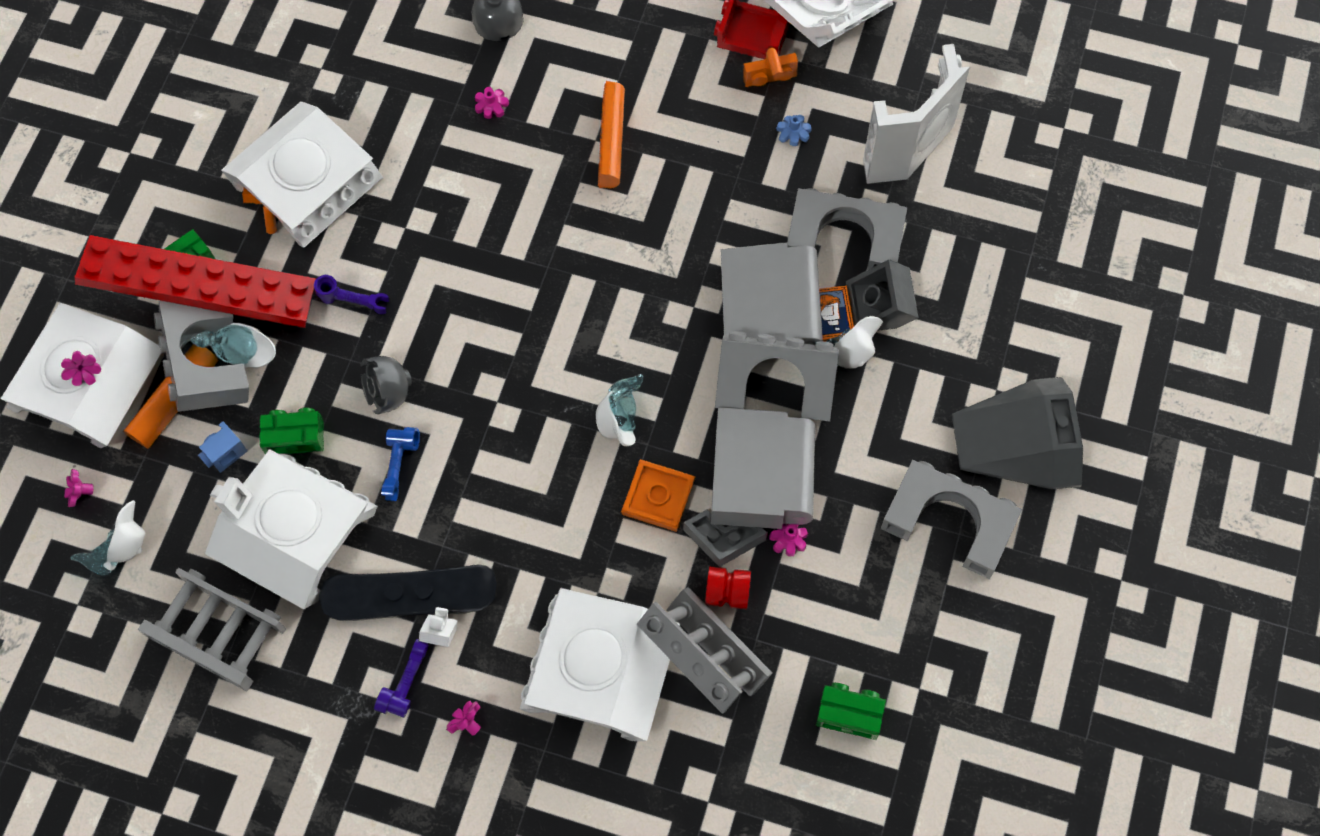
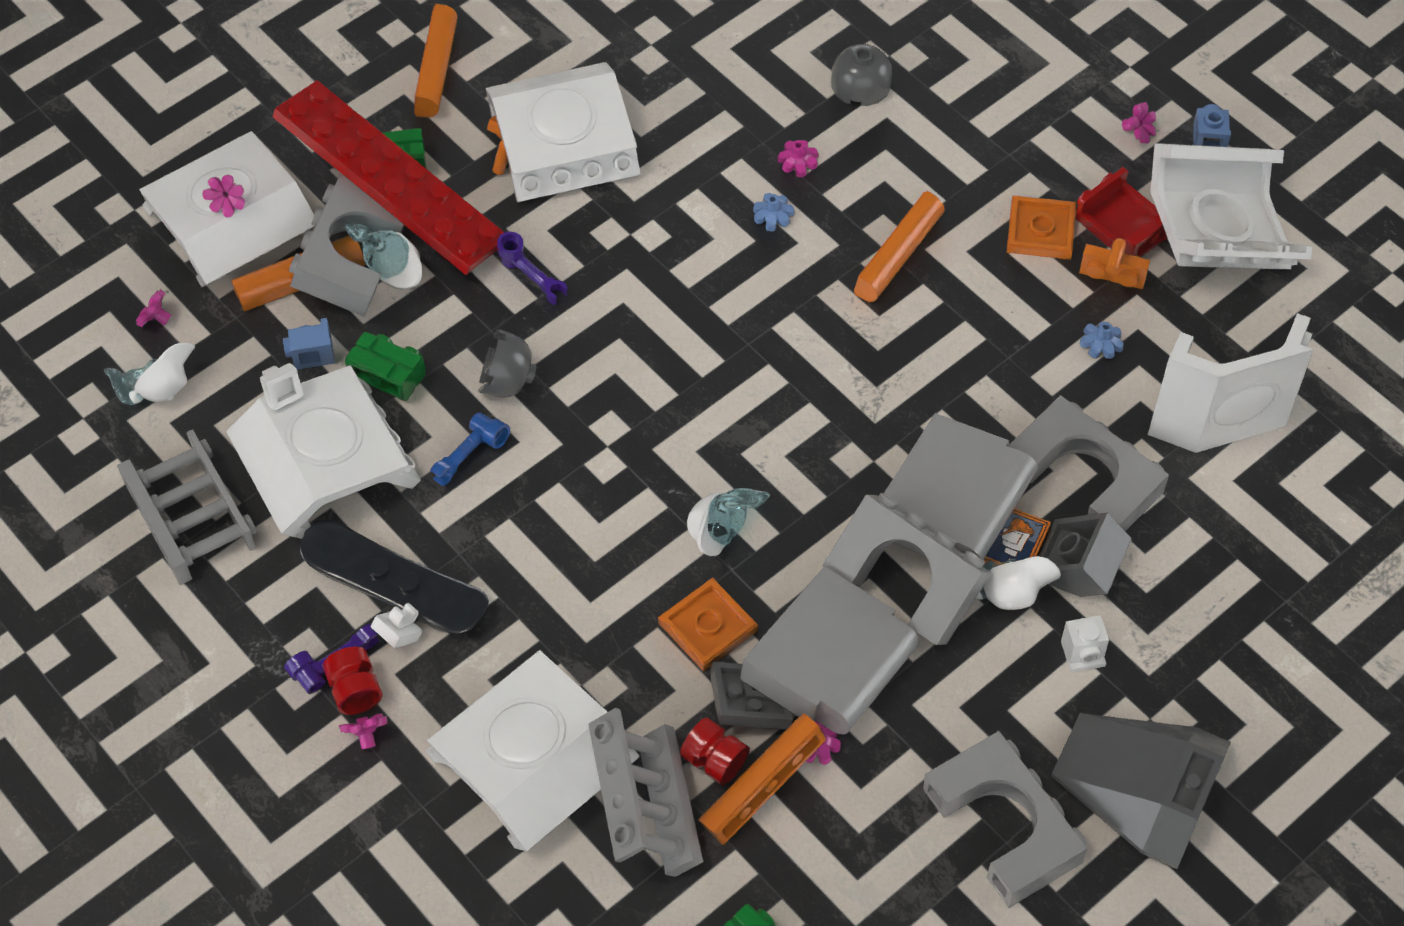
camera: 30 degrees right, 10 degrees down
none -> red wheel [322,646,383,715]
none -> orange brick [414,4,458,118]
none -> orange brick [698,713,826,845]
none -> medium blue plant [753,193,795,231]
none -> orange tile [1006,195,1076,260]
none -> white brick [1061,615,1109,673]

